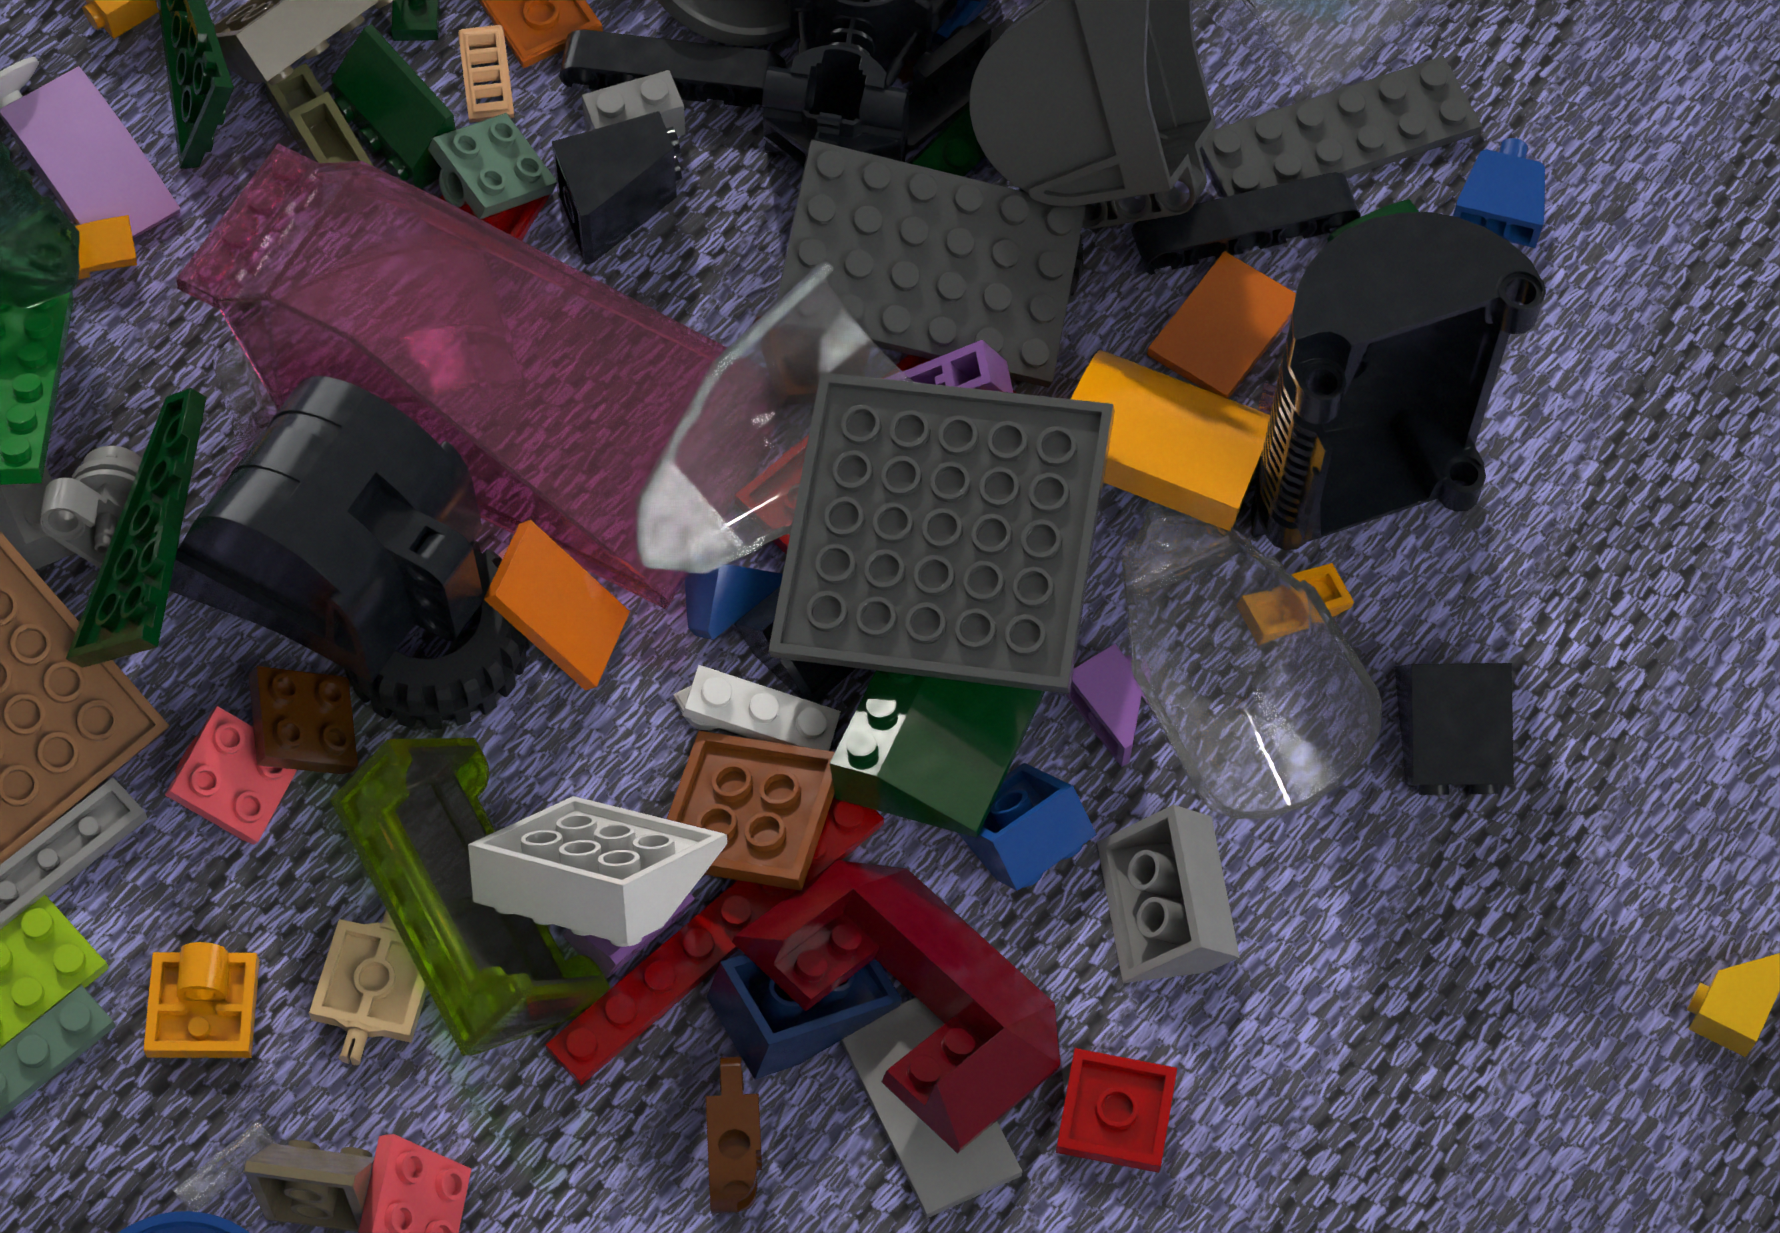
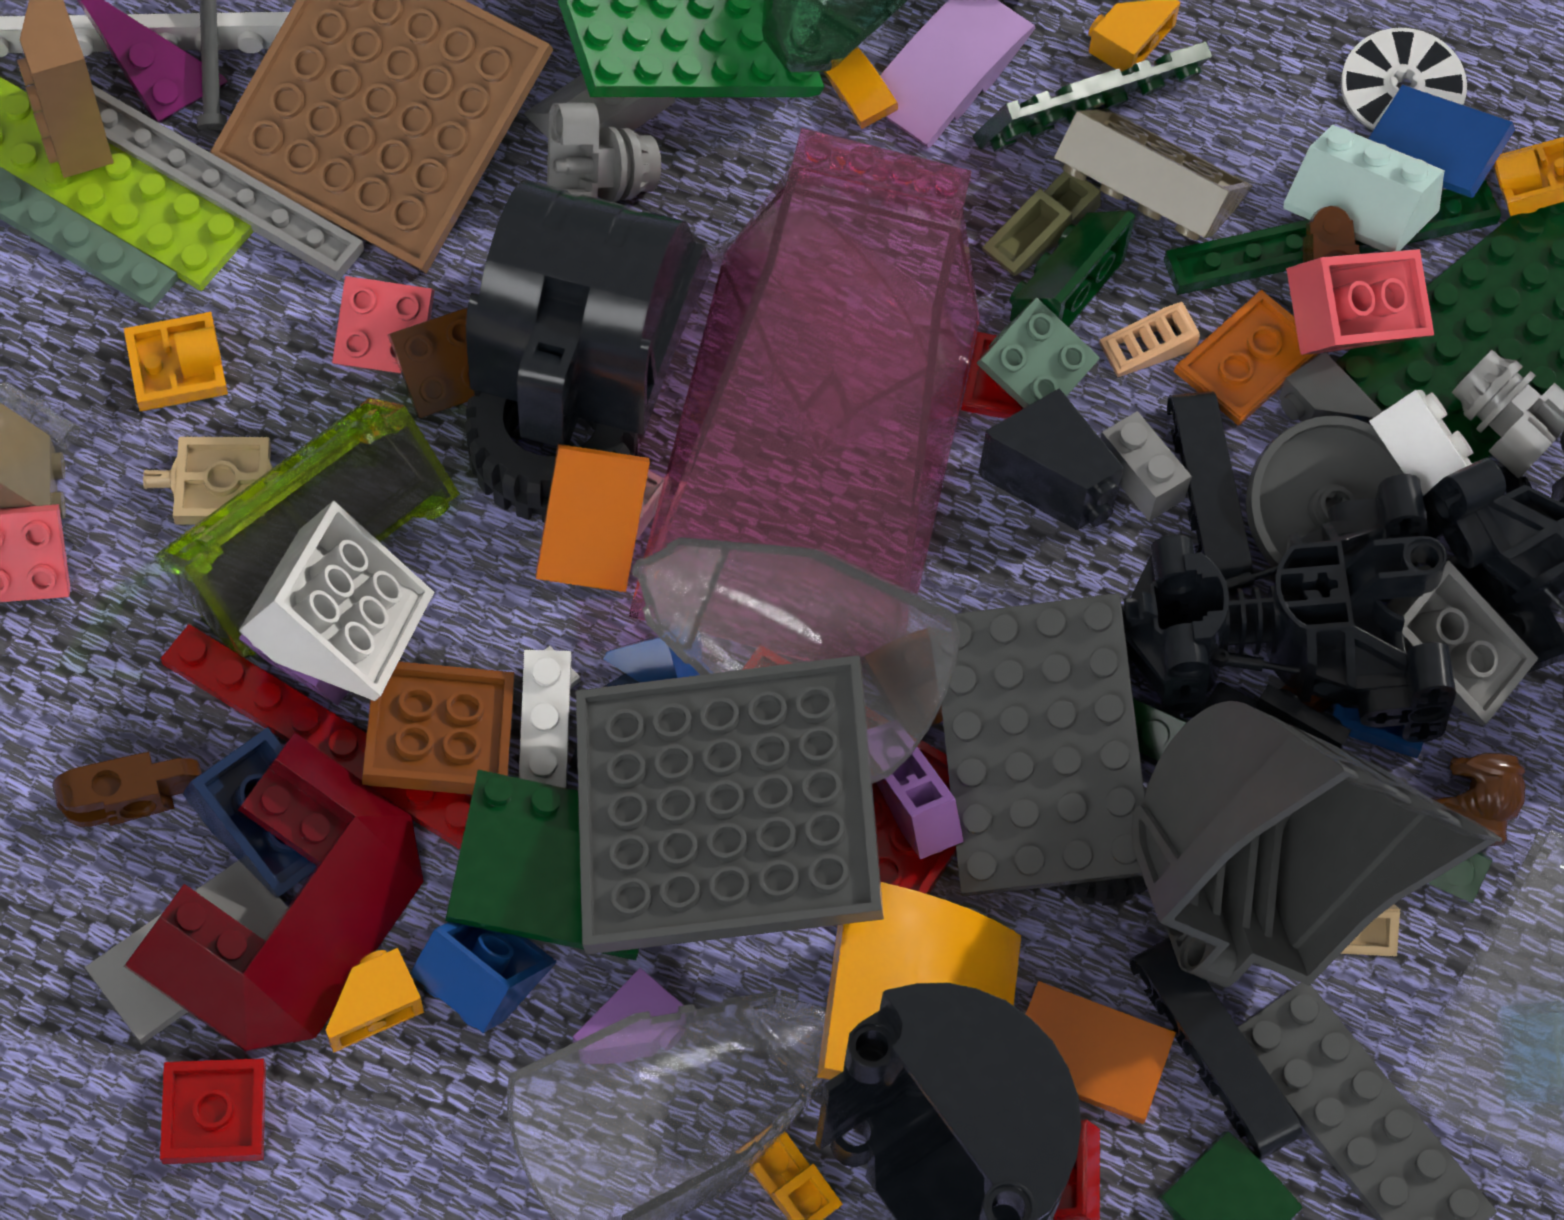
camera: 75 degrees right, 0 degrees up
dark green wing [66,388,207,668] -> none
light grey slope [1097,804,1240,983] -> none
none -> light orange slope [326,948,424,1053]

